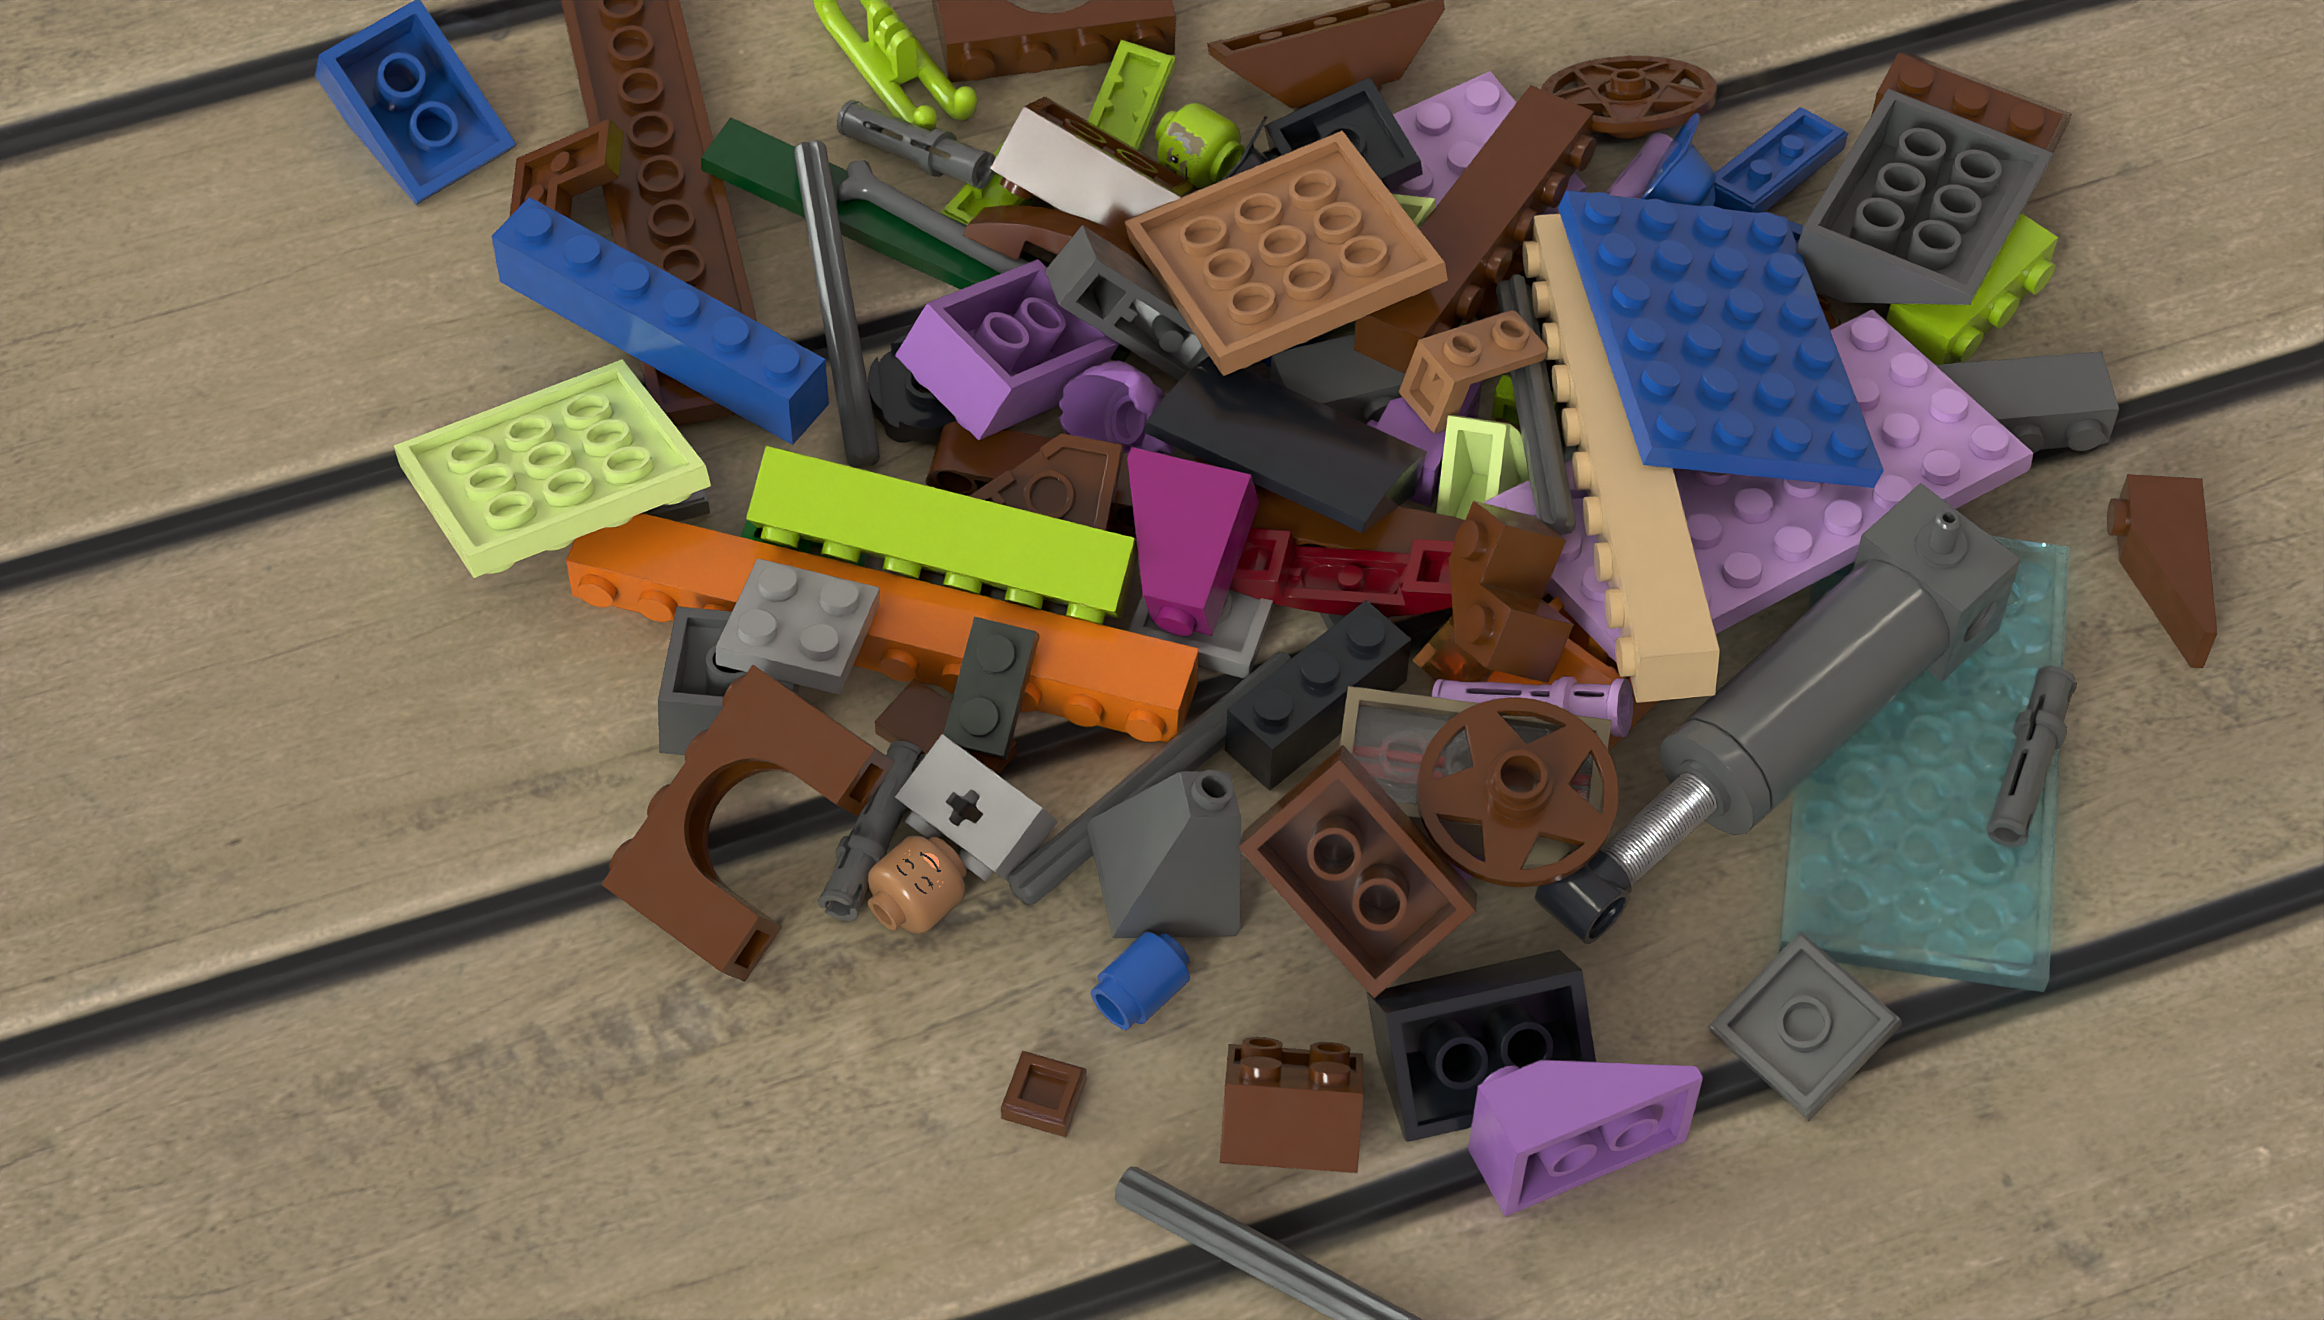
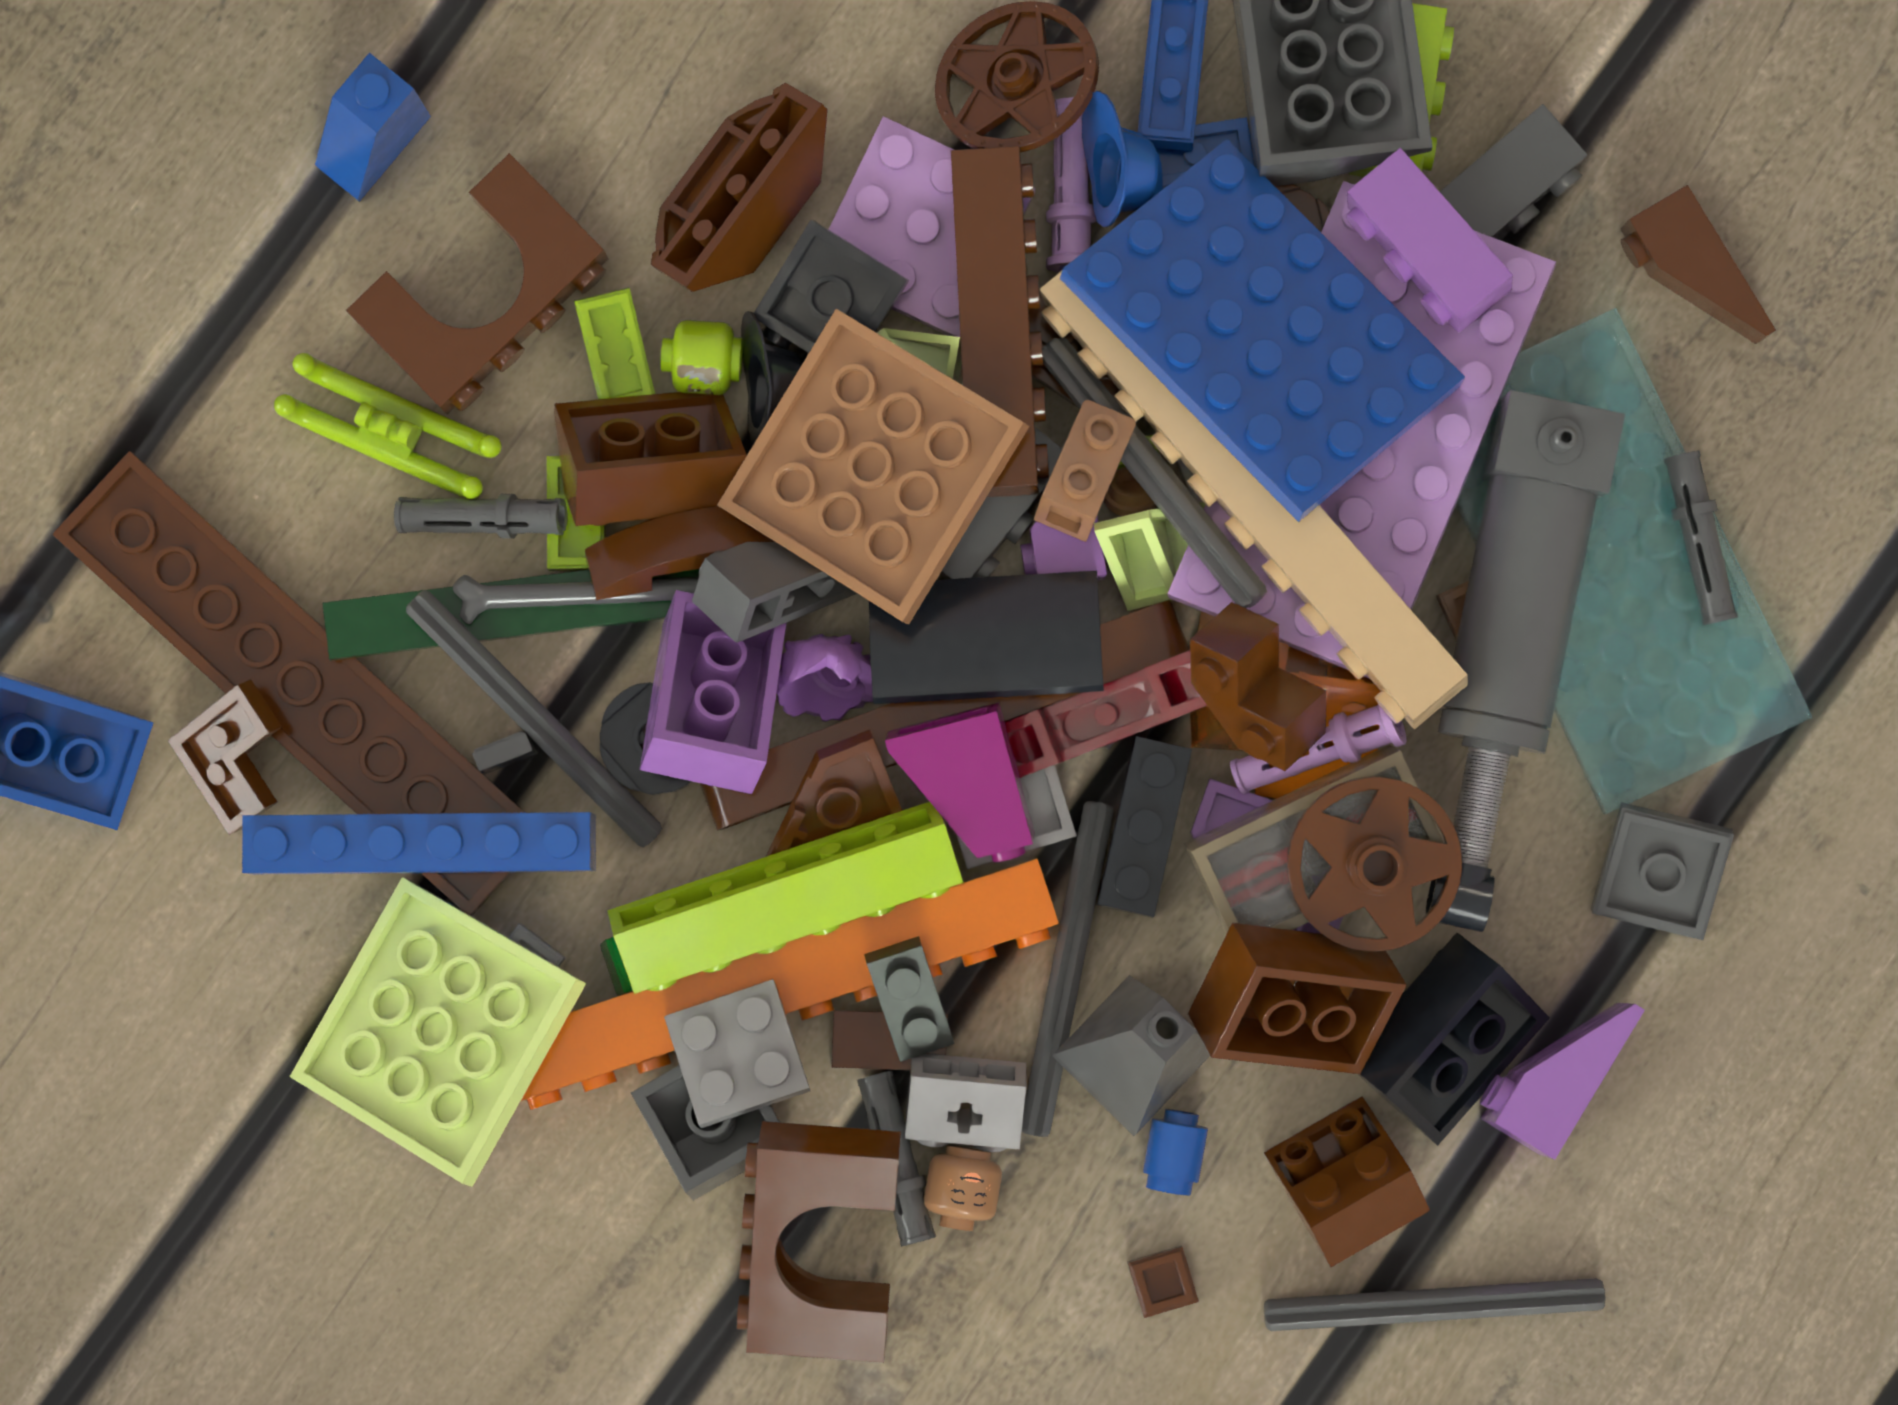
camera: 30 degrees left, 30 degrees up
none -> dark grey tile [472,731,538,774]
none -> medium lavender brick [1346,148,1513,333]

